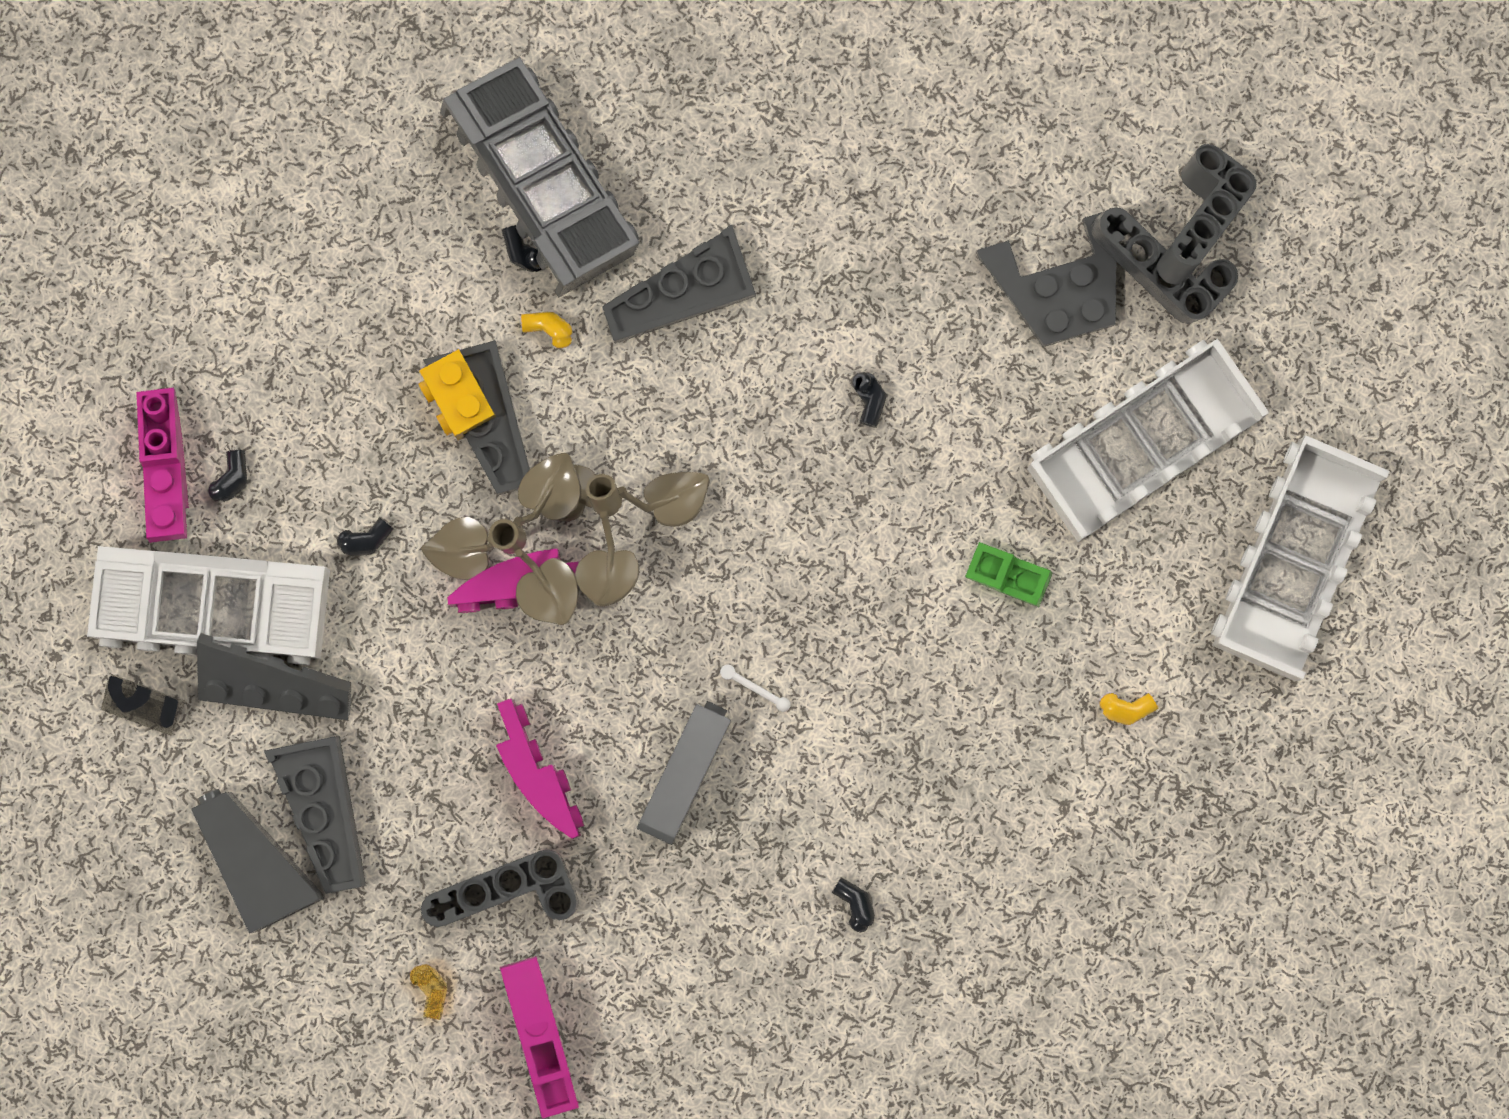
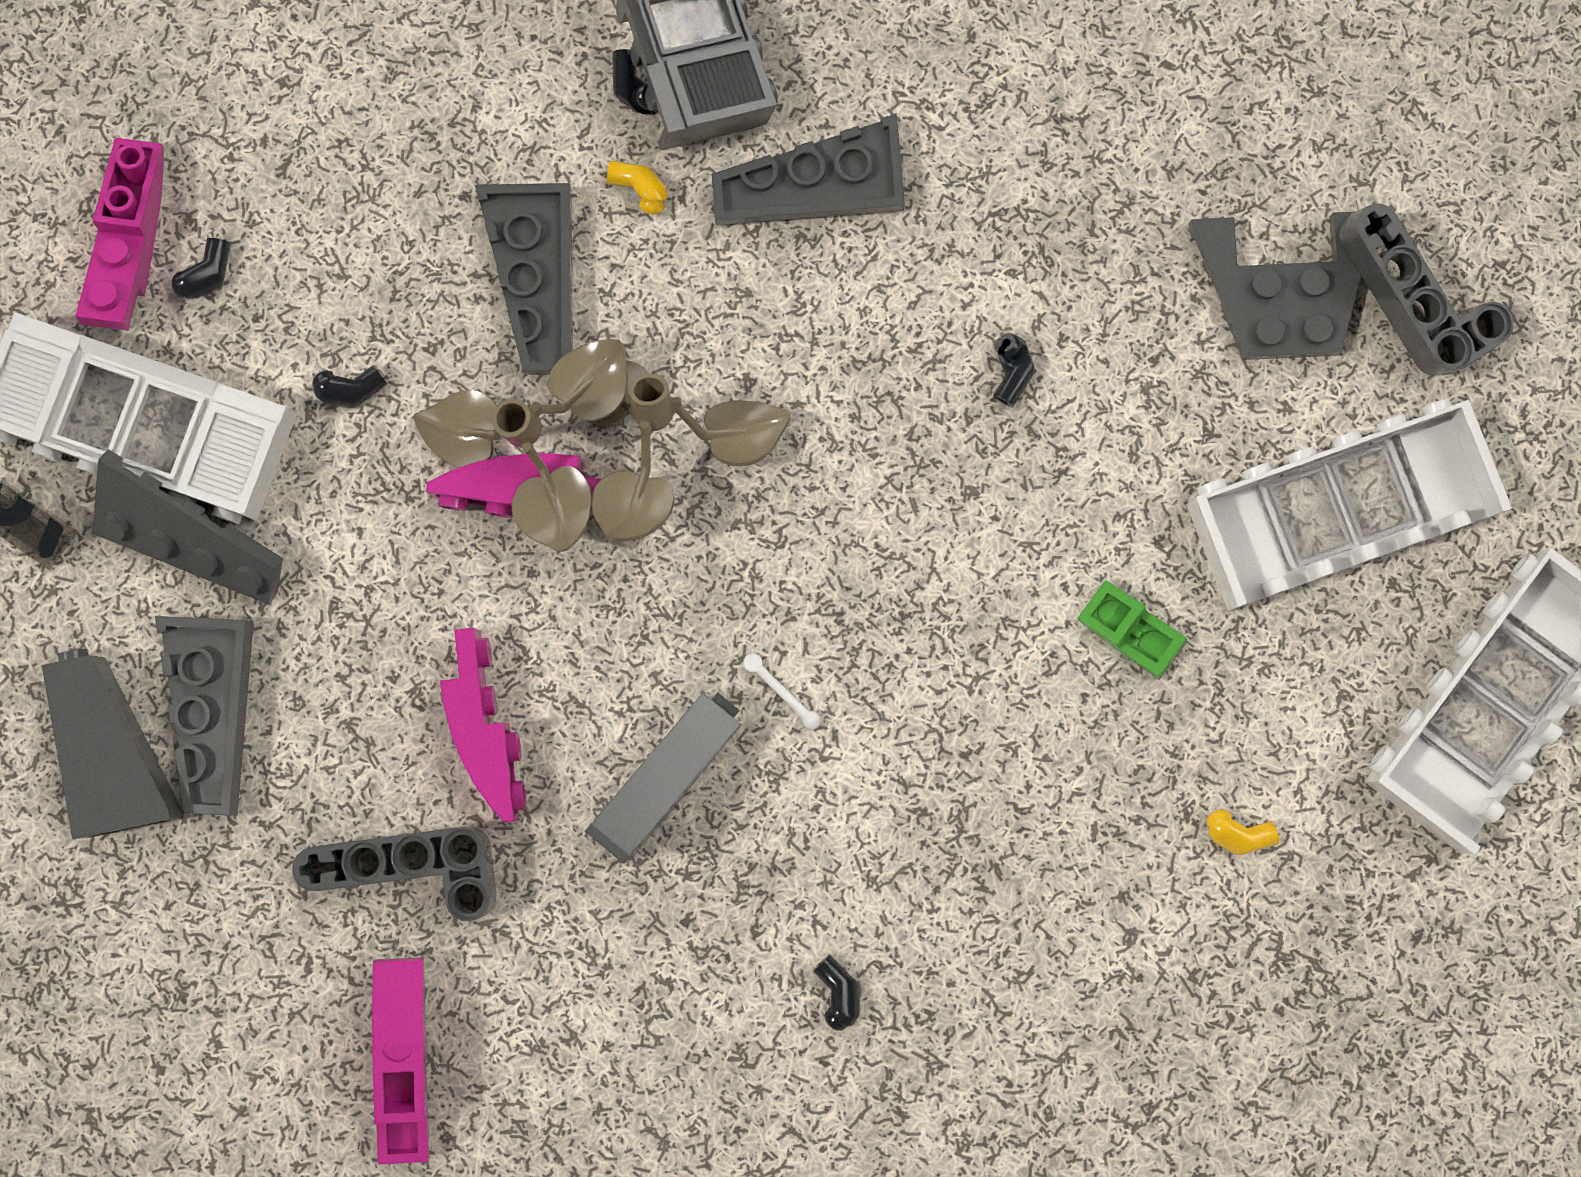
camera: 15 degrees right, 0 degrees up
clear yellow arm [410,964,447,1020] -> none
yellow bracket [418,349,496,441] -> none
dark grey beam [1157,144,1257,285] -> none

